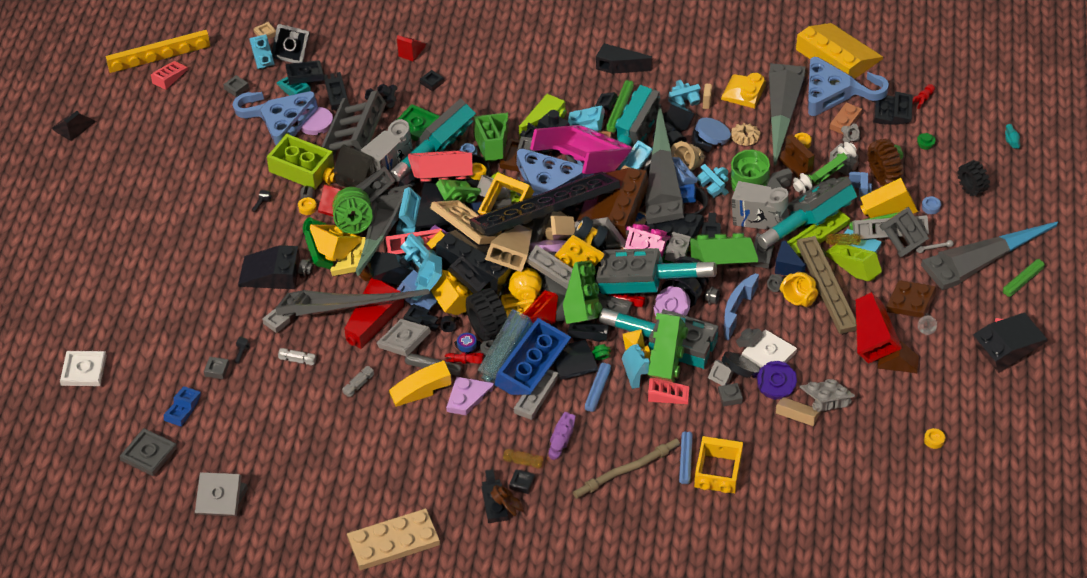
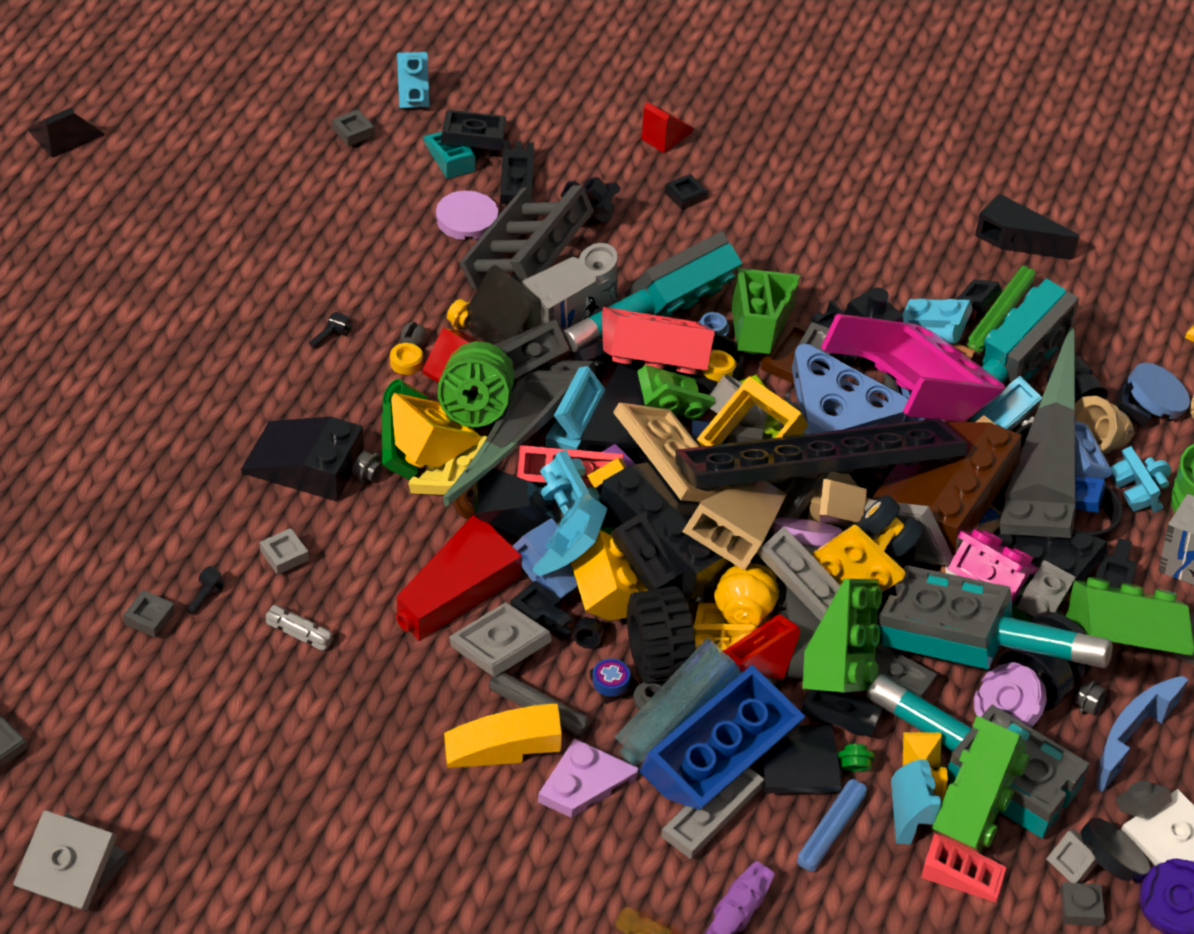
camera: 10 degrees right, 0 degrees up
yellow plate [105,30,211,73] -> none
coral slope [151,61,188,90] -> none
blue slope [164,386,201,426] -> none
medium blue piece [233,91,318,145] -> none
tan tile [253,22,276,39] -> none
lime brick [267,134,335,190] -> none
black slope [271,24,311,63] -> none
dark grey plate [275,289,430,317] -> none
light grey axle [342,366,374,397] -> none
green plate [397,104,440,141] -> none
red piece [445,352,483,364] -> none
lime slope [519,94,567,139] -> none
red piece [607,293,645,307] -> none
black slope [661,97,695,131] -> none
medium azure hips [669,80,701,107] -> none
tan tile [703,84,712,109] -> none

